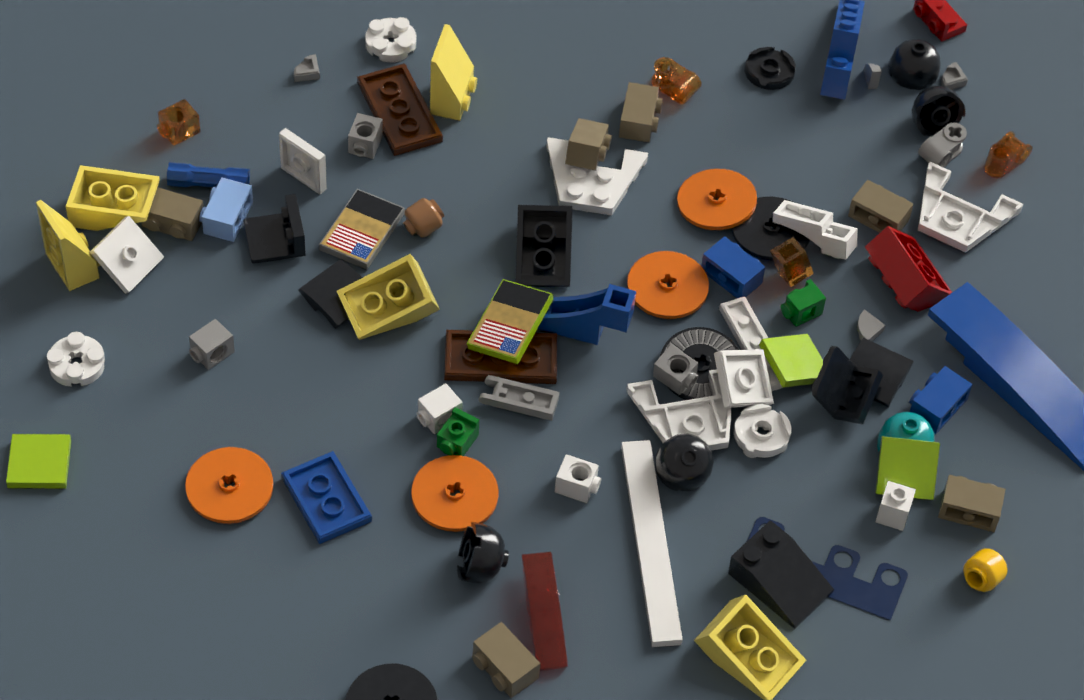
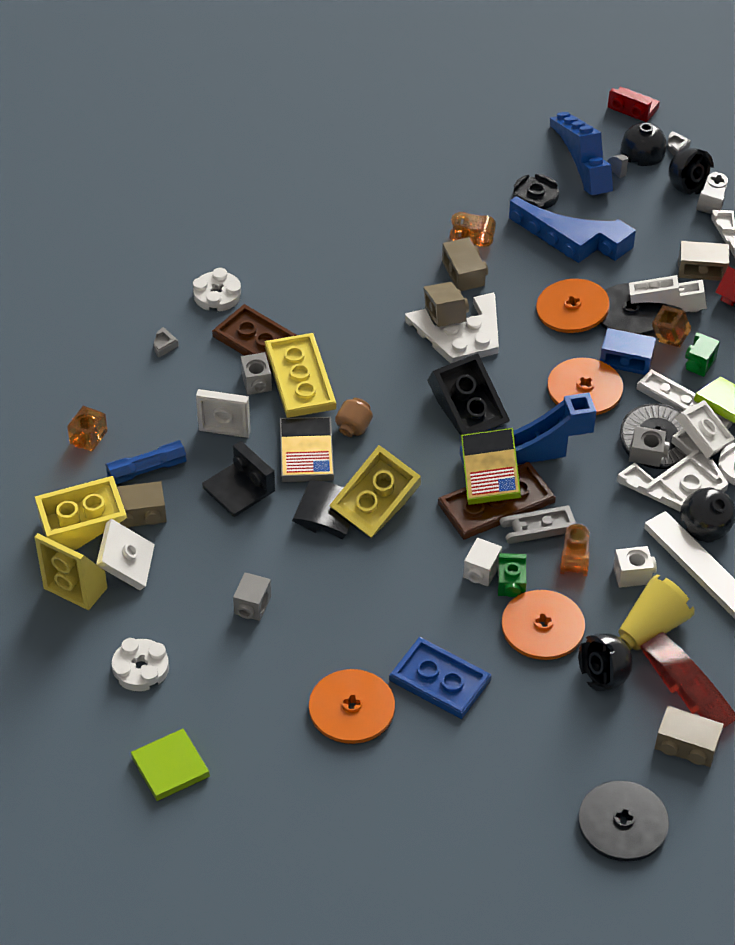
camera: 25 degrees left, 5 degrees down
light blue brick [199,177,253,242] -> none
light yellow slope [430,24,477,121] -> none
none -> light yellow tile [265,333,336,418]
none -> blue arch [509,196,636,263]
none -> clear orange piece [560,524,590,576]
none -> light yellow cone [618,575,695,650]

